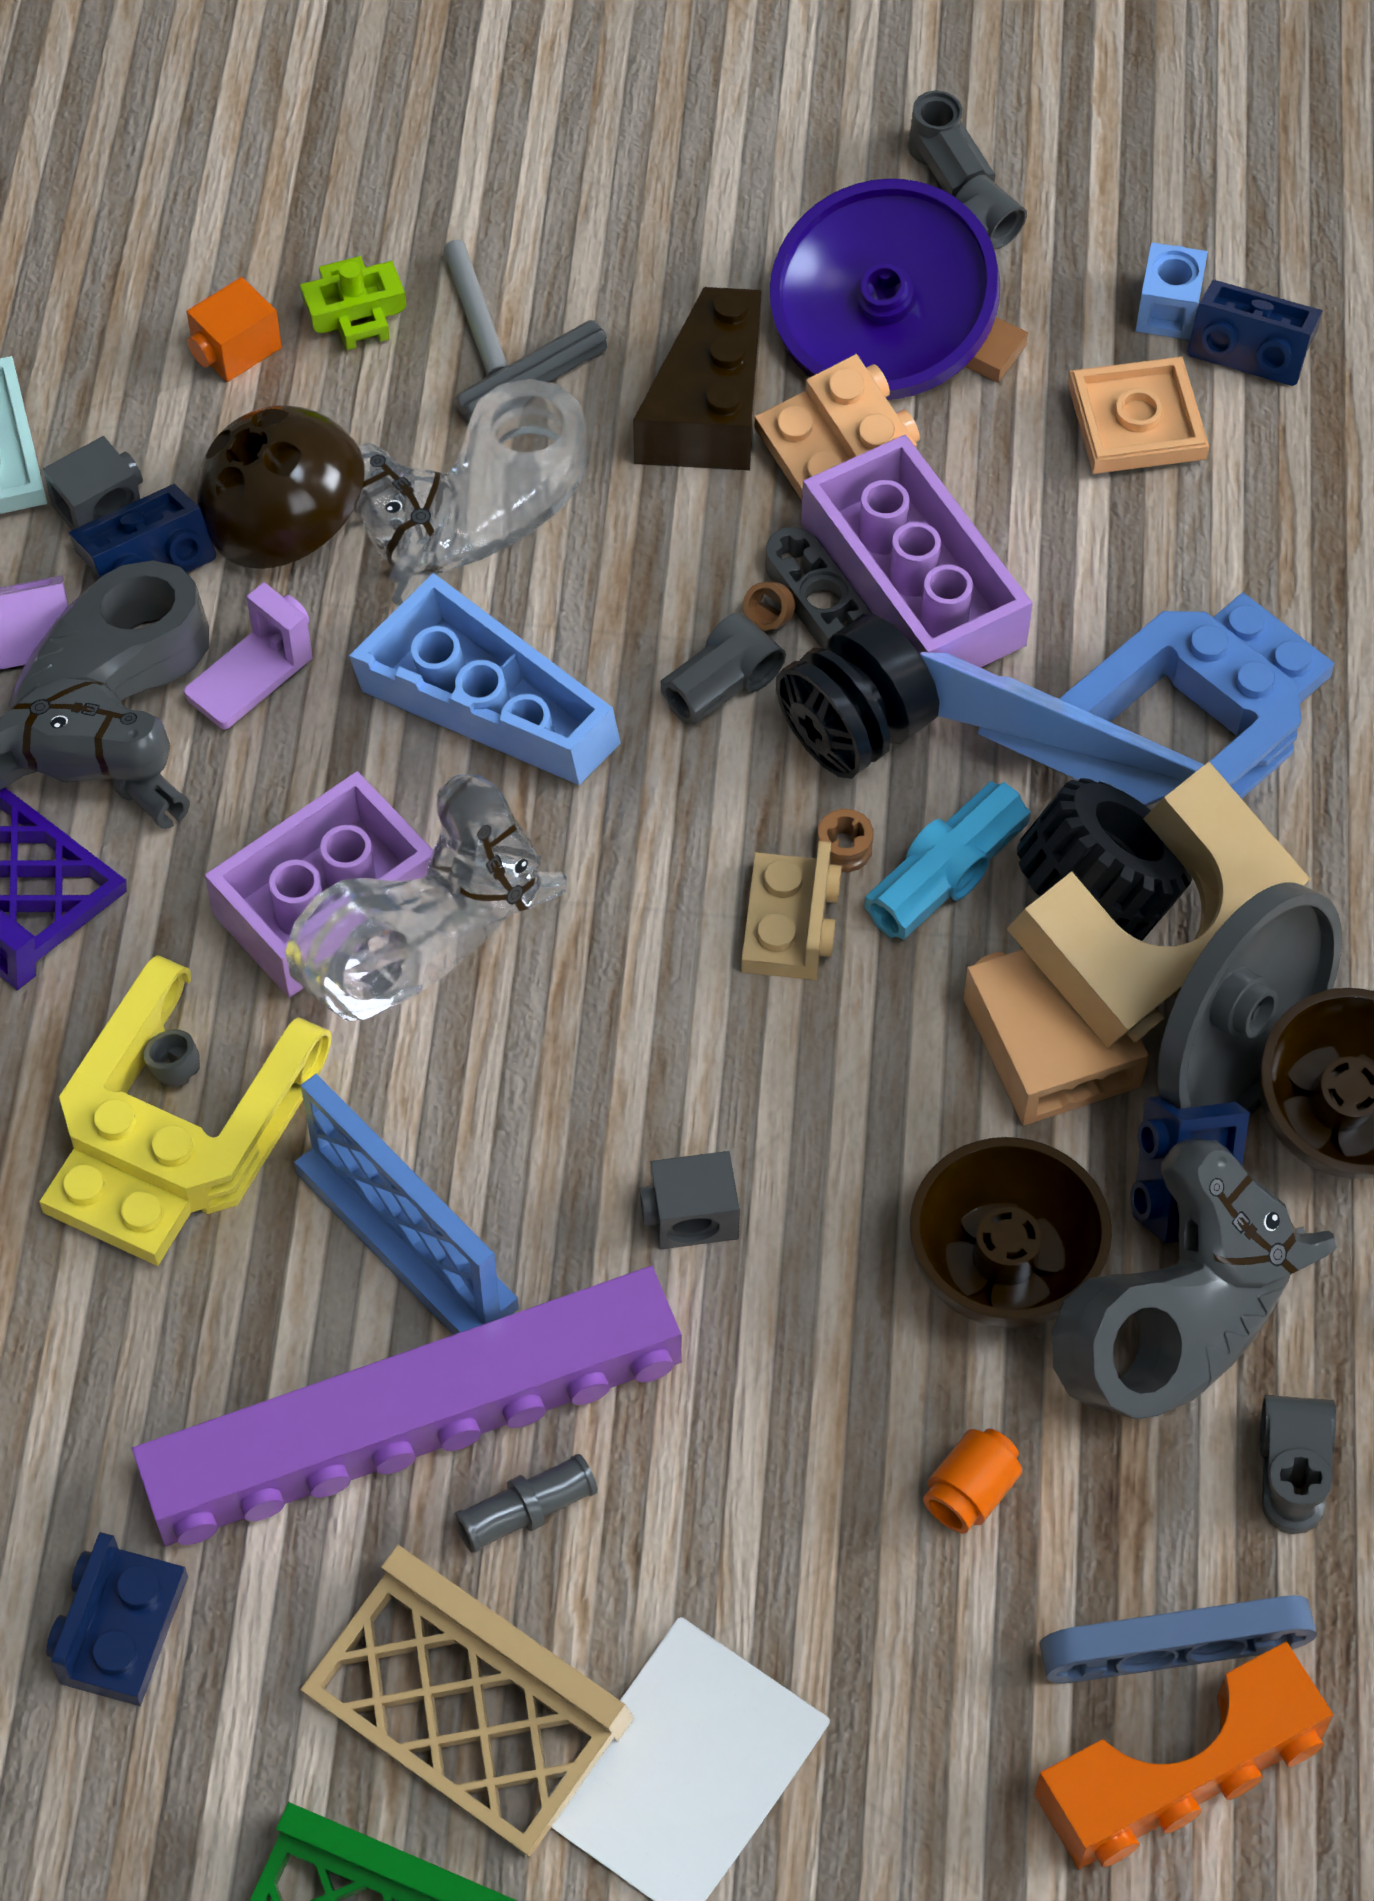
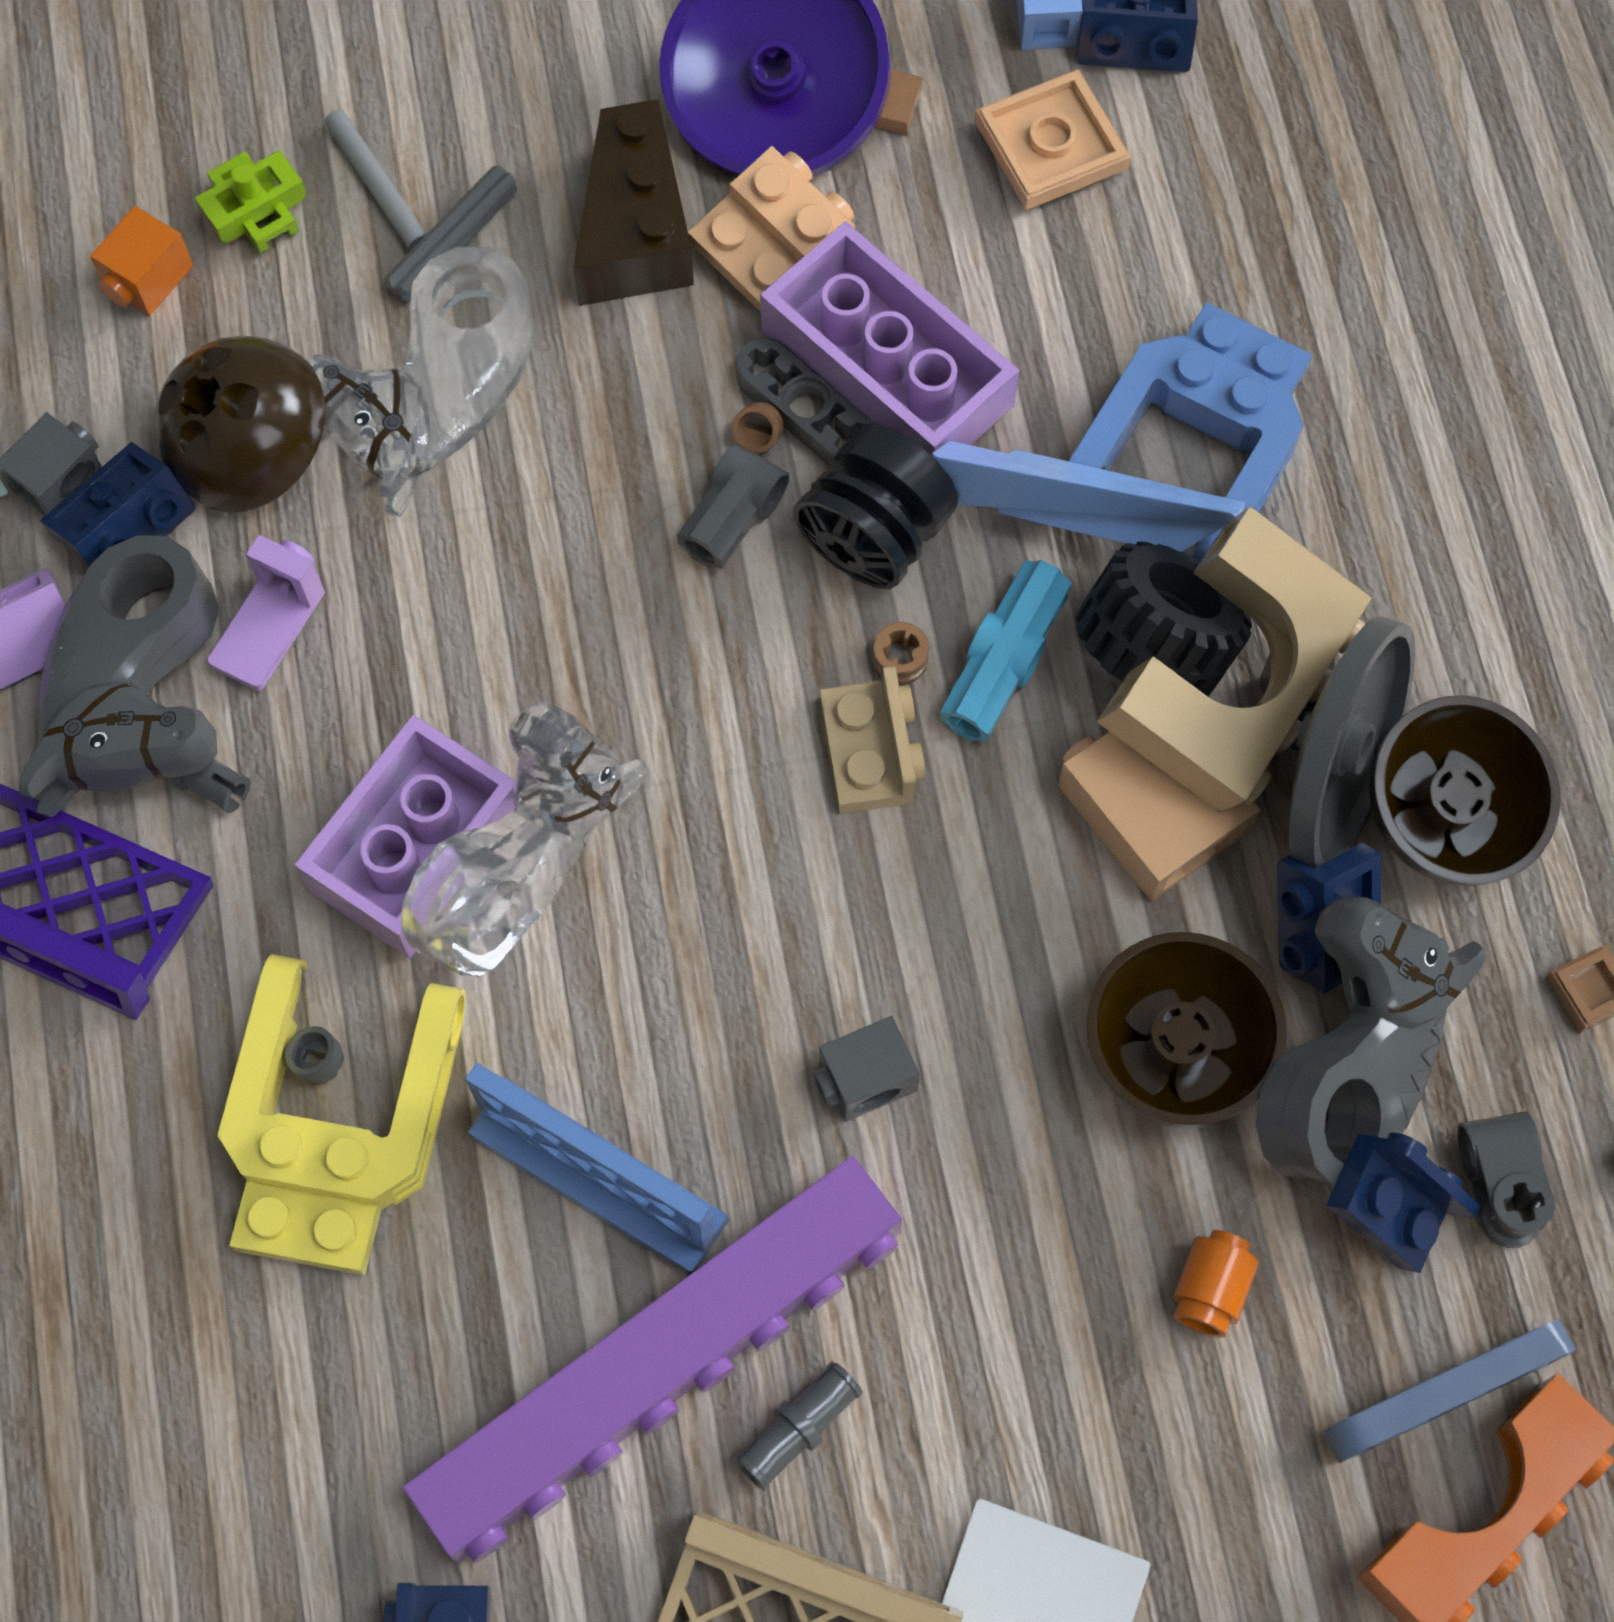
camera: 15 degrees left, 10 degrees up
light blue wedge [349,573,621,786] -> none
none -> dark blue bracket [1326,1132,1481,1273]

